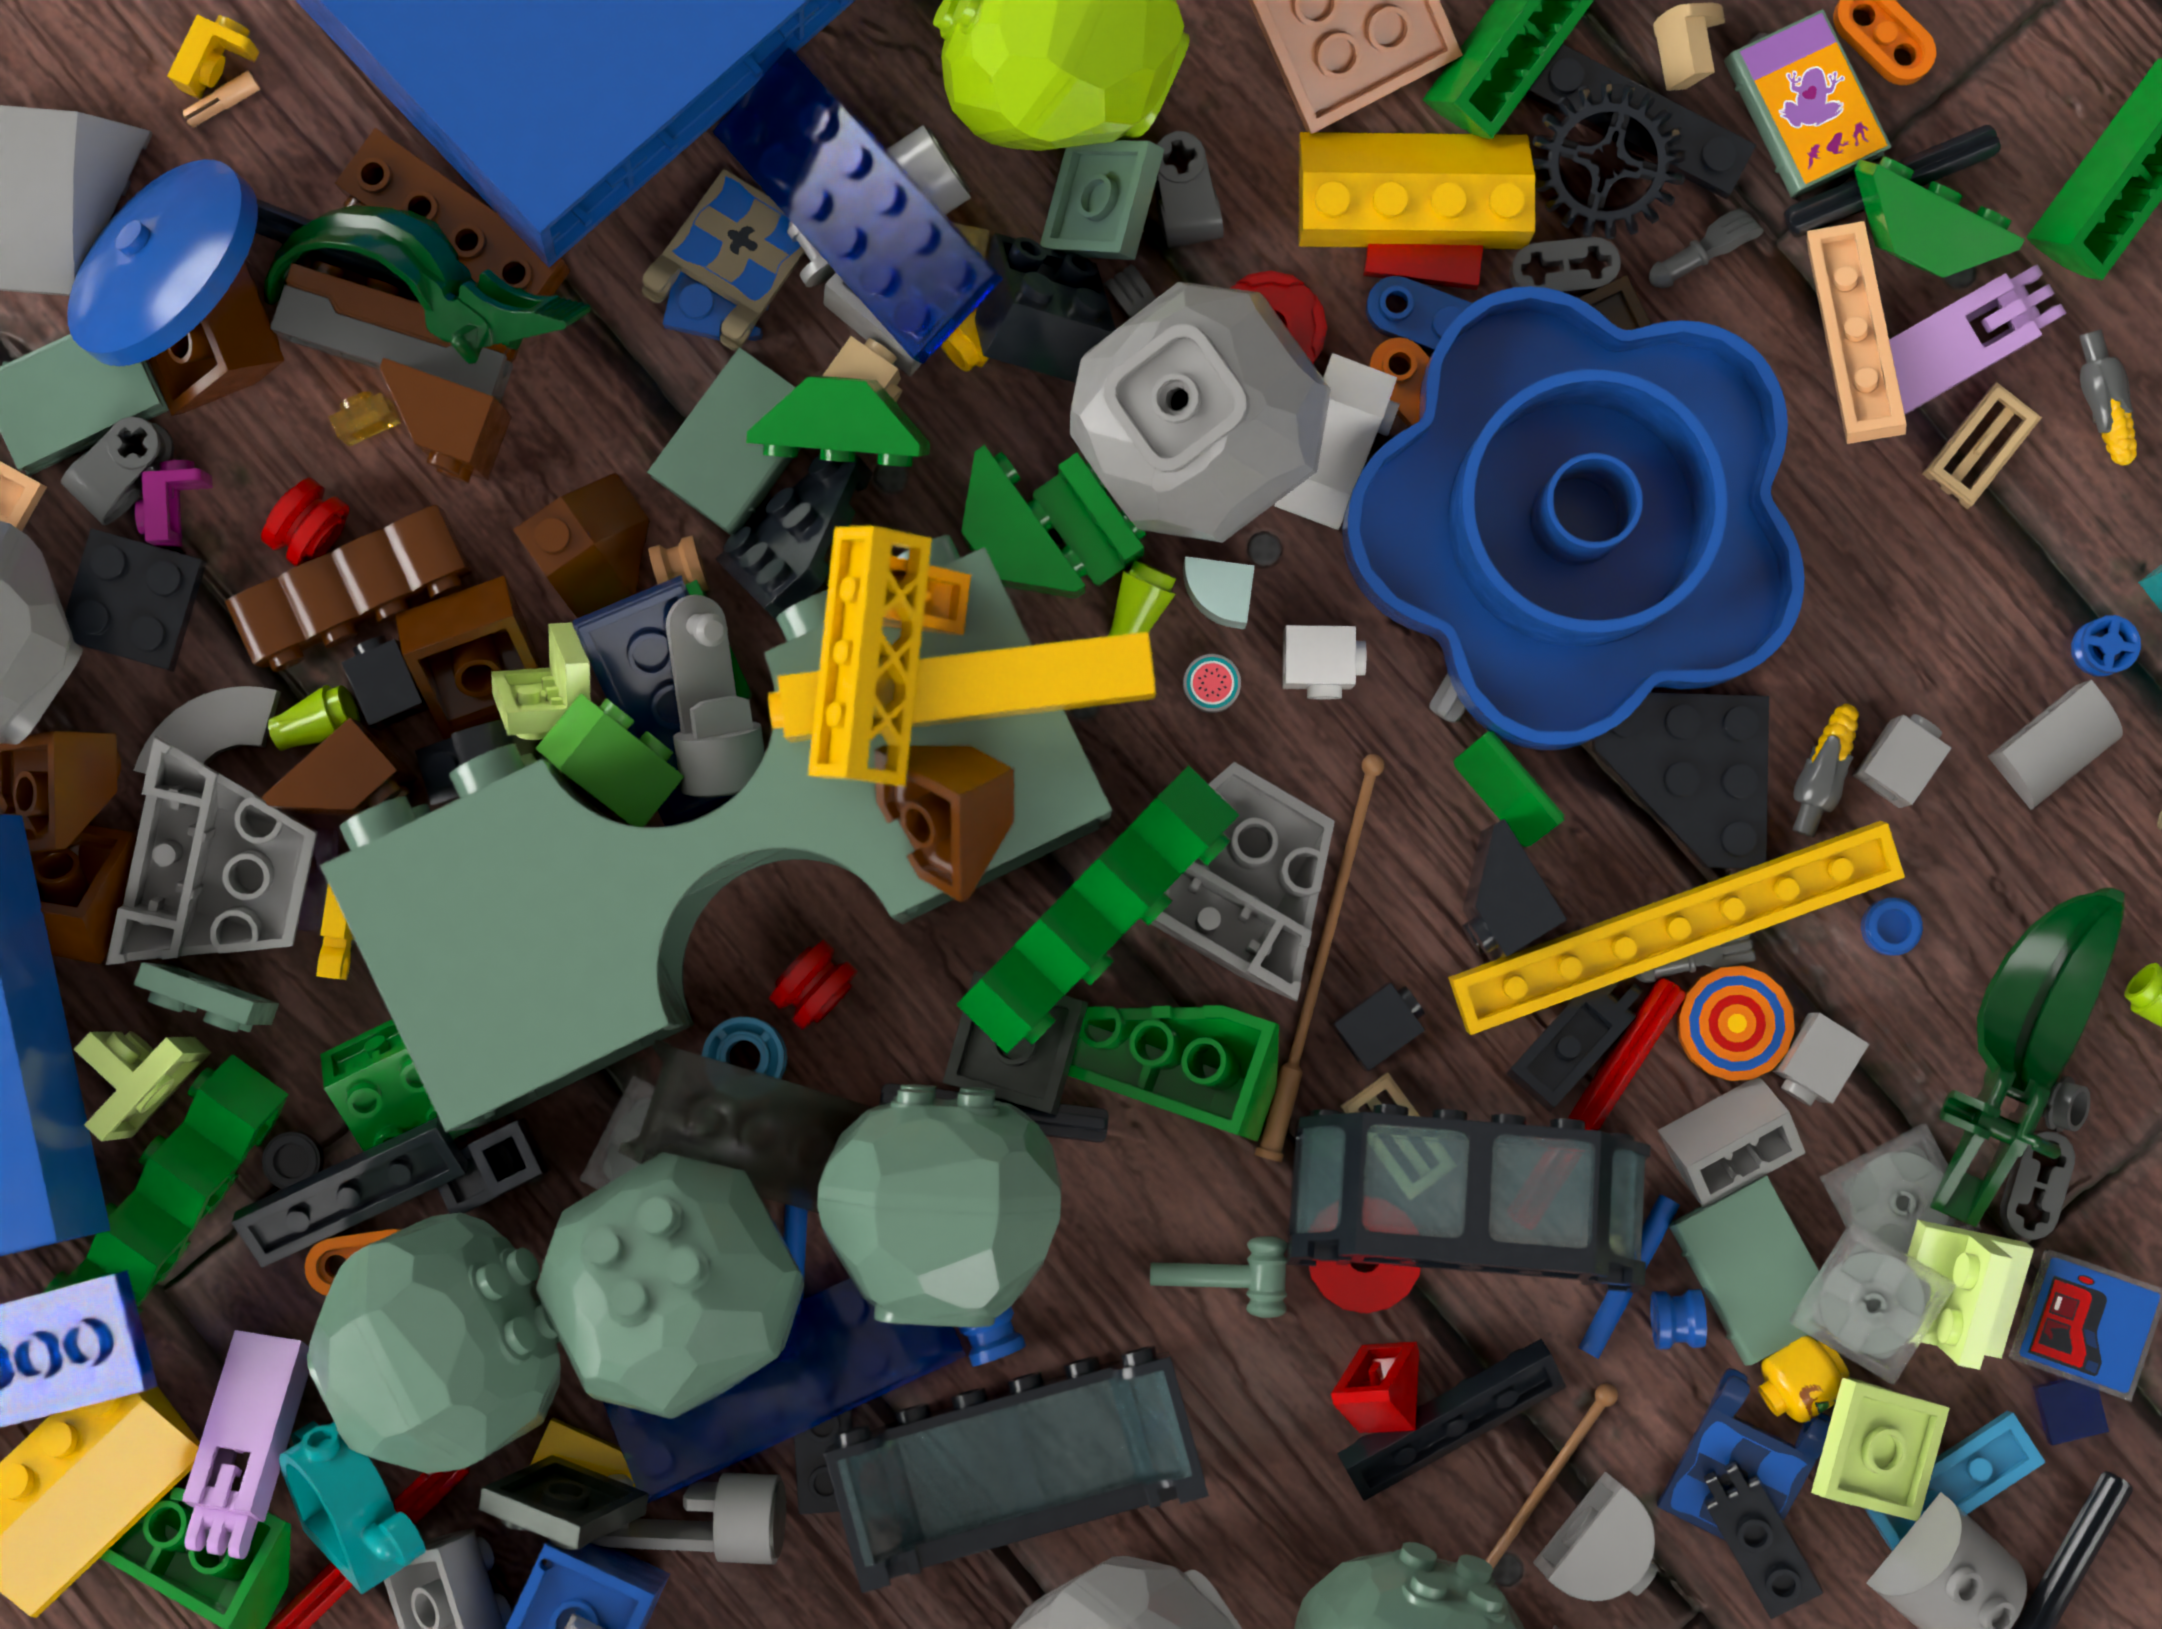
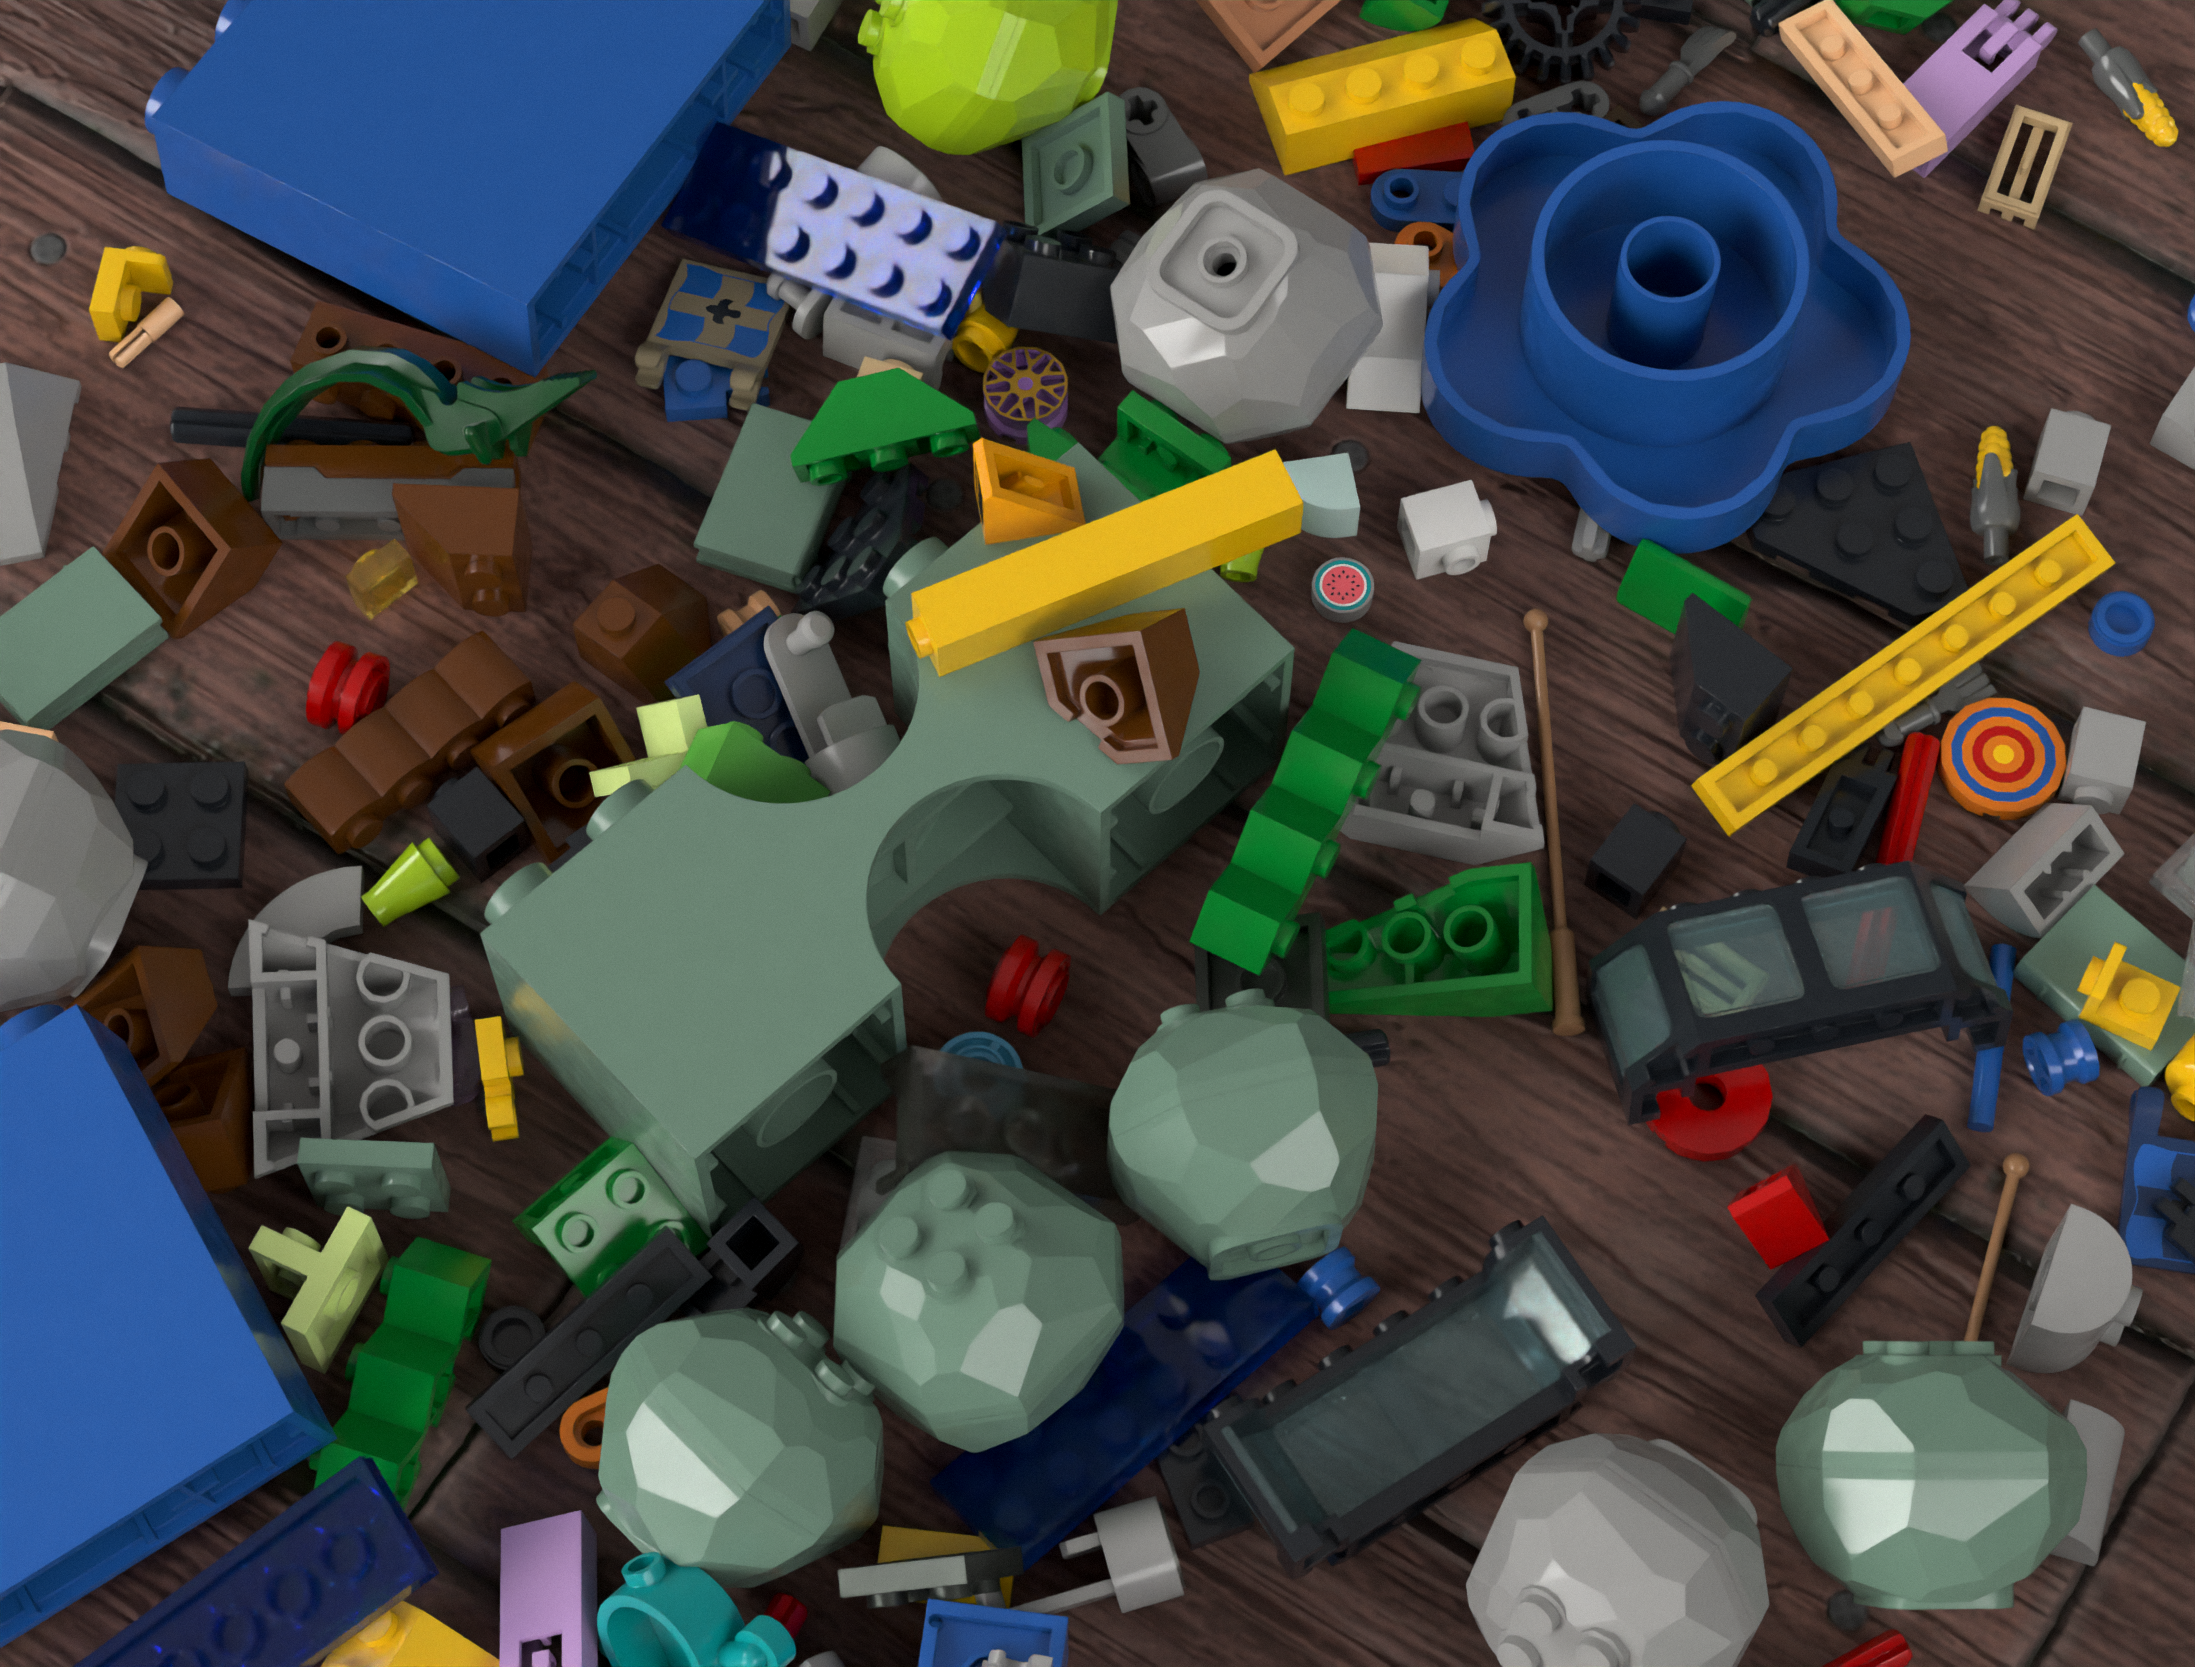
camera: 15 degrees left, 20 degrees down
dark grey piece [61,416,174,525] -> none
blue dish [67,159,258,366] -> none
magenta bracket [135,460,213,548] -> none
reddish brown slope [261,718,418,816] -> none
yellow fence [808,526,932,786] -> none
sand green piece [1150,1236,1288,1318] -> none
none -> medium lavender wheel [983,347,1068,444]
none -> yellow bracket [2077,941,2181,1051]

